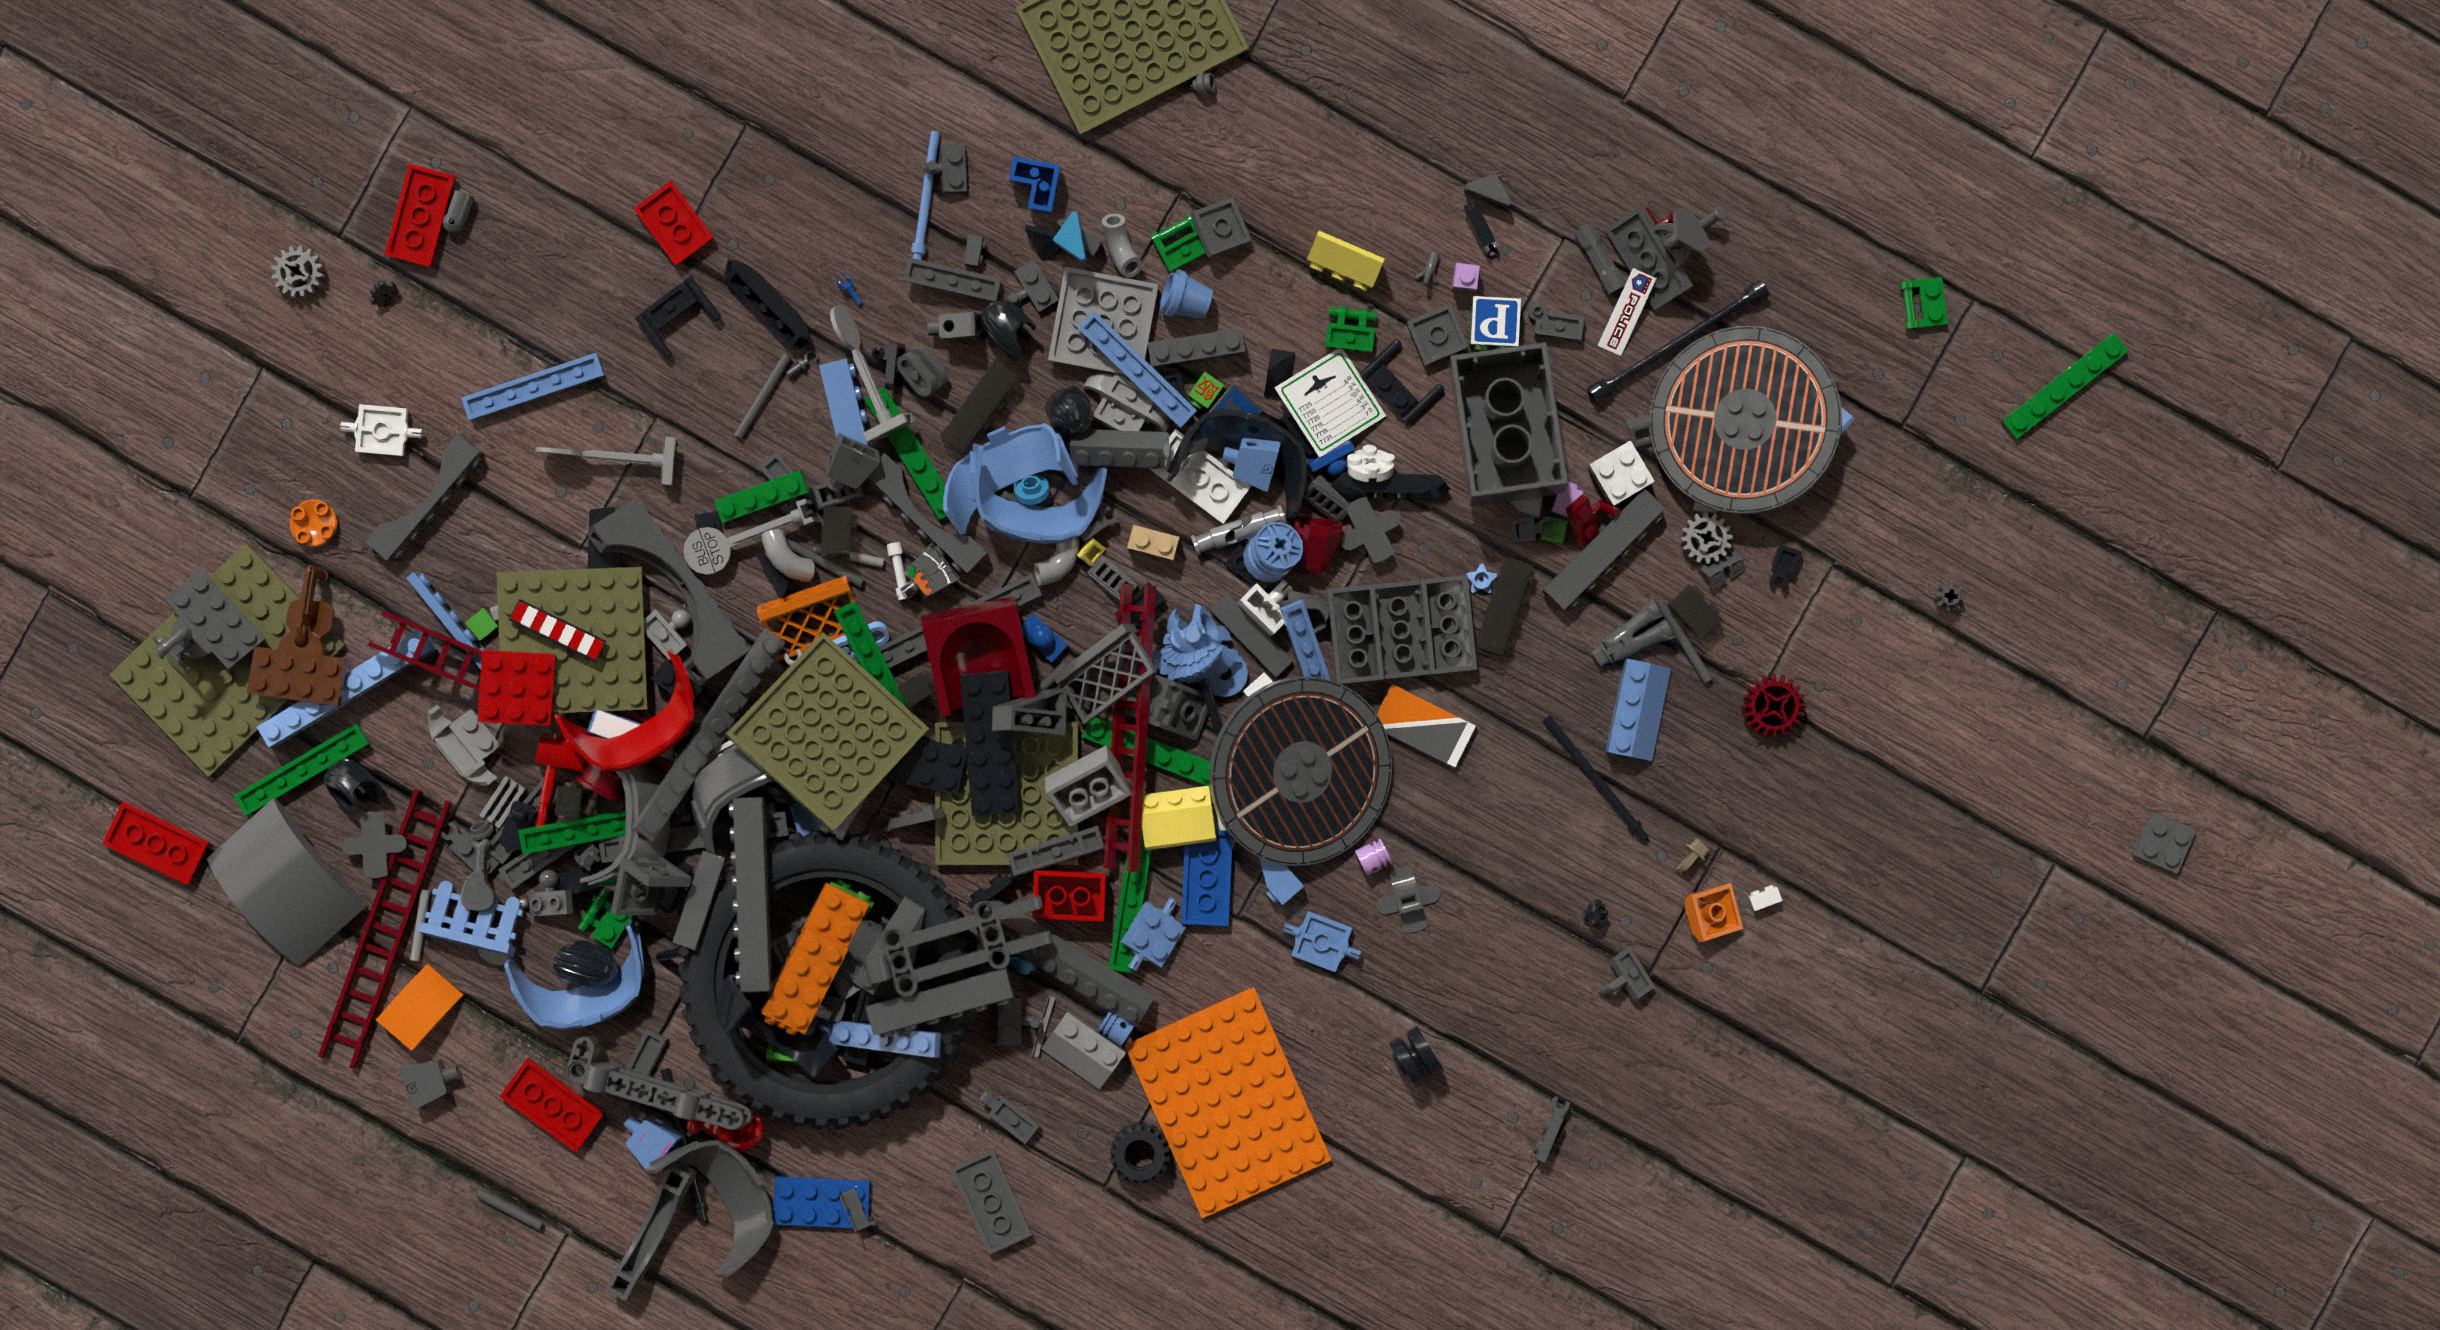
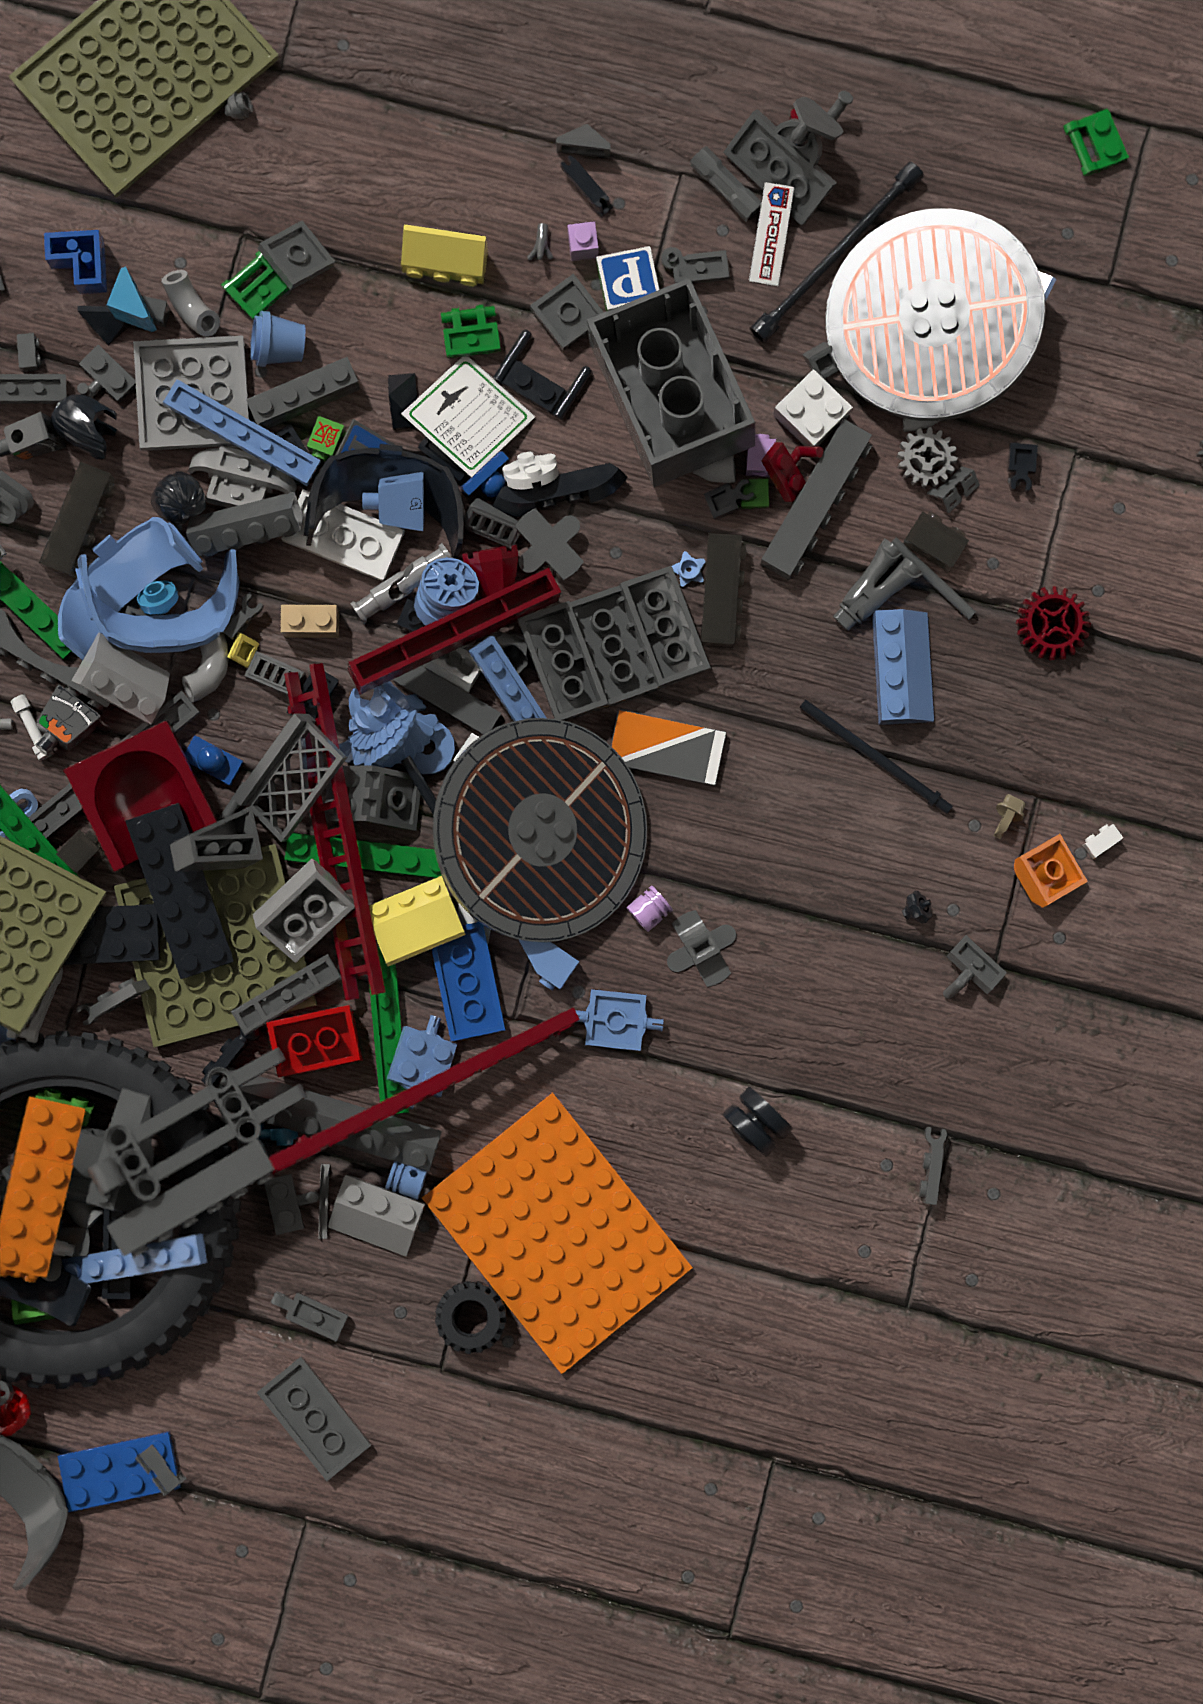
camera: 20 degrees left, 5 degrees down
none -> light grey slope [71,632,170,724]
none -> dark red ladder [268,1007,580,1174]
none -> dark red brick [348,568,561,695]

